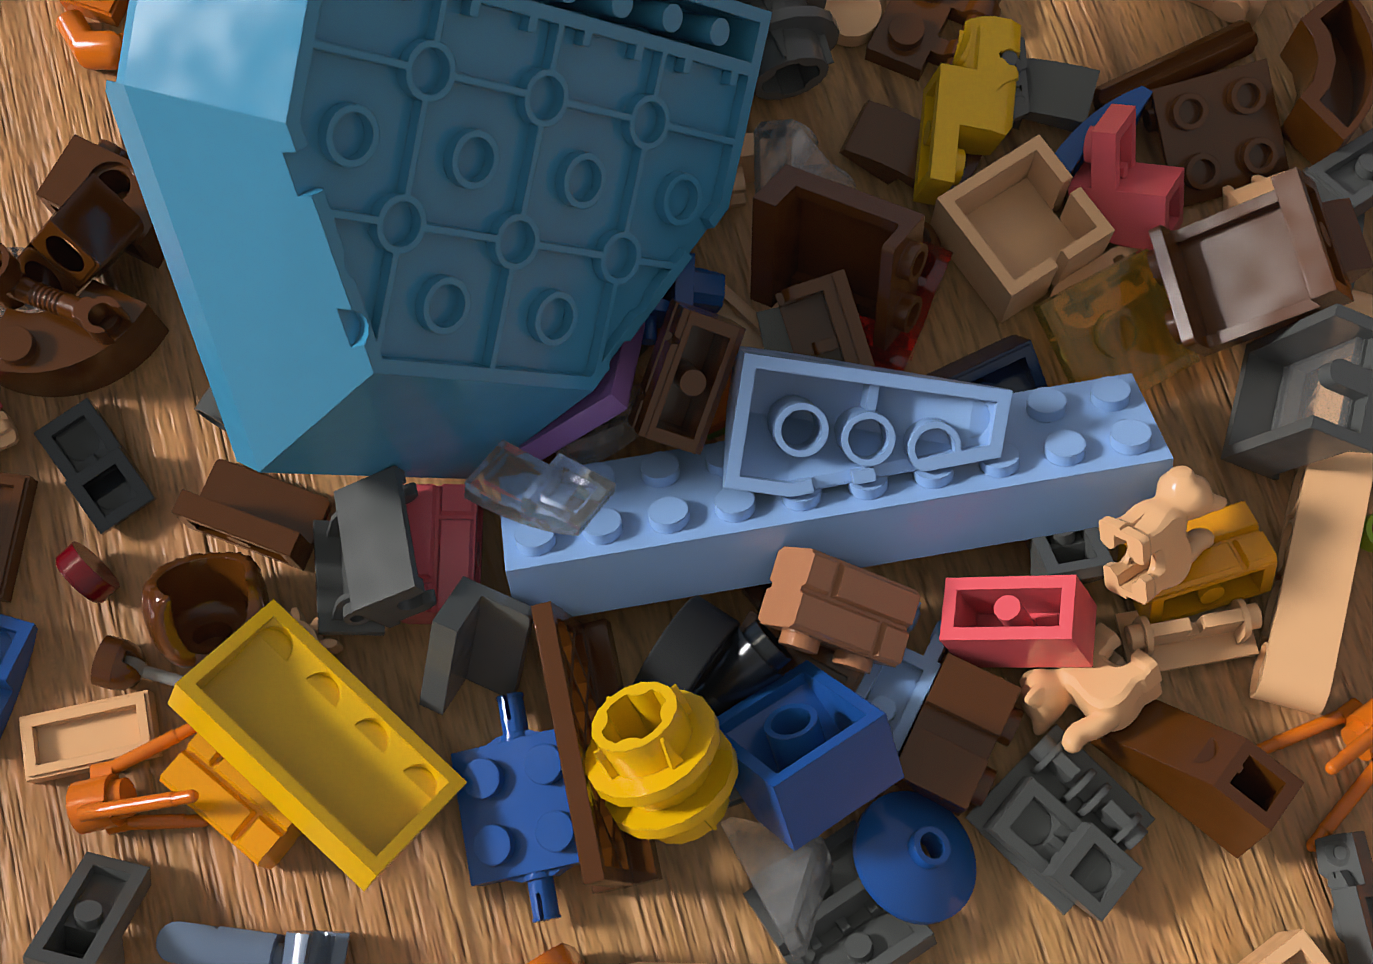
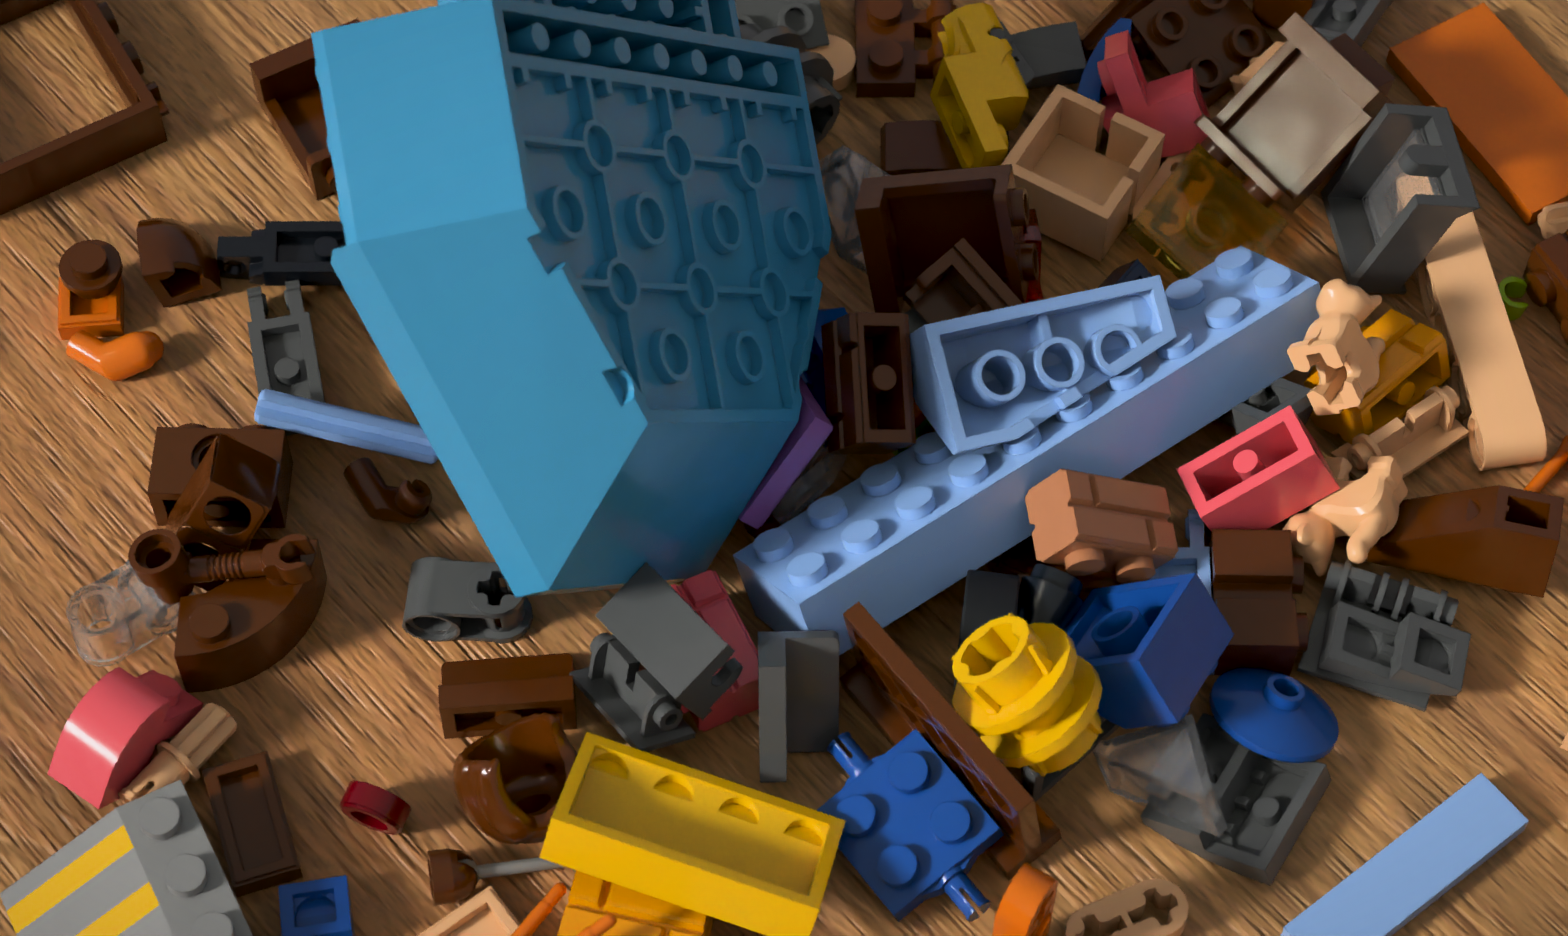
camera: 30 degrees left, 15 degrees down
black slope [34,398,157,535] -> none
clear slope [464,440,616,536] -> none

